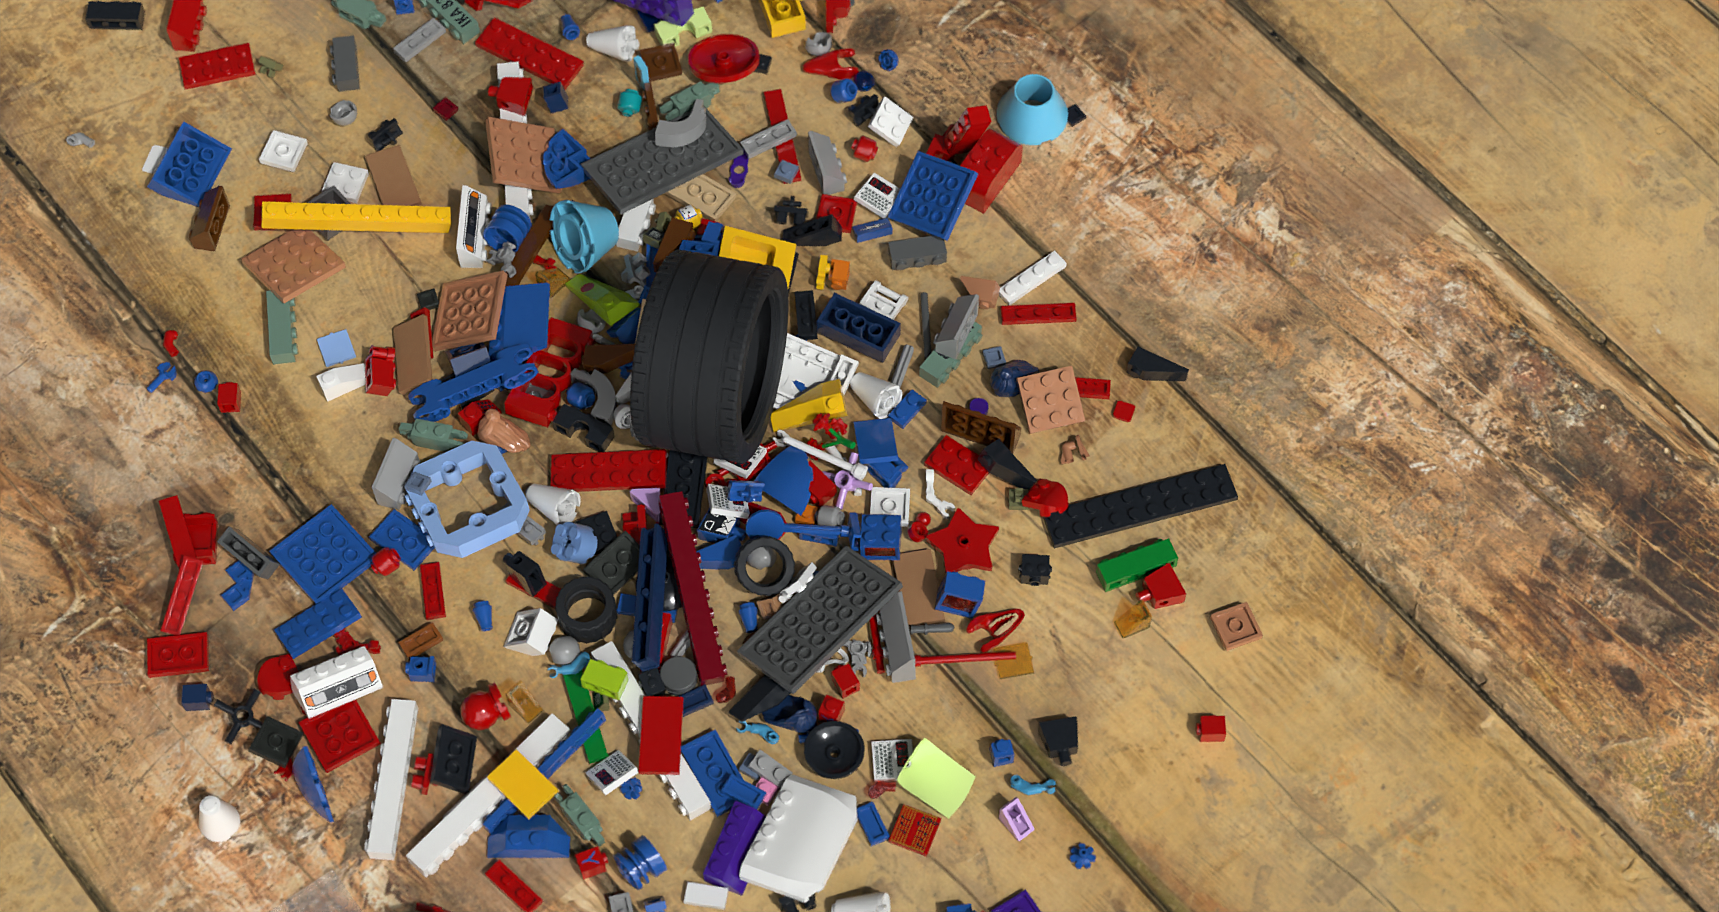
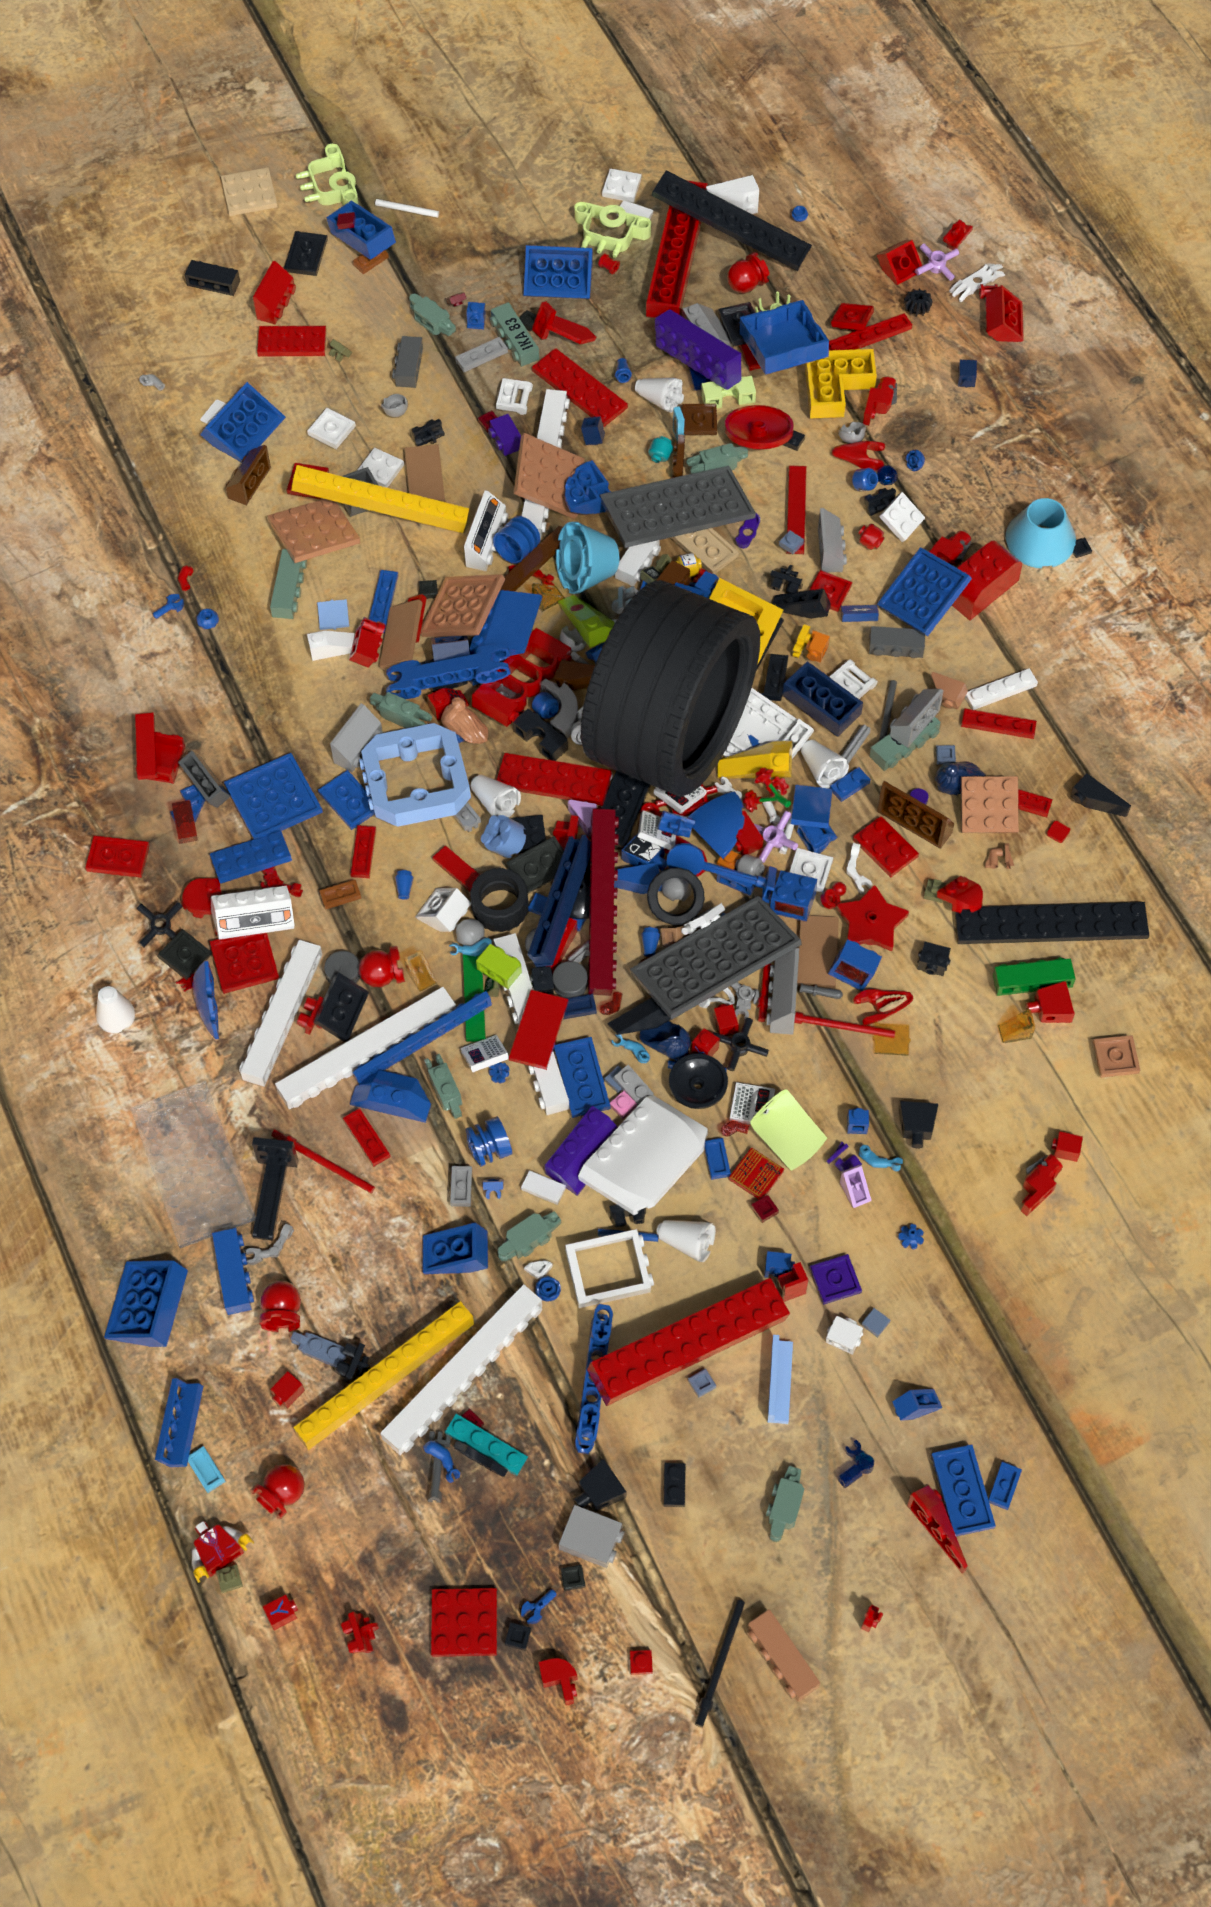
camera: 15 degrees right, 0 degrees up
red tile [160,555,204,635] -> none
dark blue brick [182,684,214,711] -> none
red brick [217,382,241,413] -> none
red head [371,547,401,576] -> none
sand blue tile [404,472,432,496] -> none
blue brick [405,656,437,682] -> none
light grey piece [487,242,516,278] -> none
yellow tile [487,749,559,819] -> none
red torso [488,77,533,116] -> none
black torso [503,551,547,597] -> none
red brick [575,846,608,880] -> none
light grey arch [655,99,706,147] -> none
blue tile [721,773,767,809] -> none
light grey plate [740,119,797,159] -> none
white piece [783,436,868,480] -> none
white tile [854,173,900,219] -> none
red brick [944,105,992,155] -> none
black slope [977,439,1037,492] -> none
none -> clear red brick [172,800,198,844]
none -> dark grey head [324,951,360,984]
none -> blue tile [369,570,399,633]
none -> dark purple brick [488,414,521,456]
none -> white plate [496,378,533,415]
none -> black bar [713,1018,769,1071]
none -> dark red plate [751,1195,779,1223]
none -> dark purple piece [826,1142,862,1172]
none -> red plate [1021,1154,1063,1216]

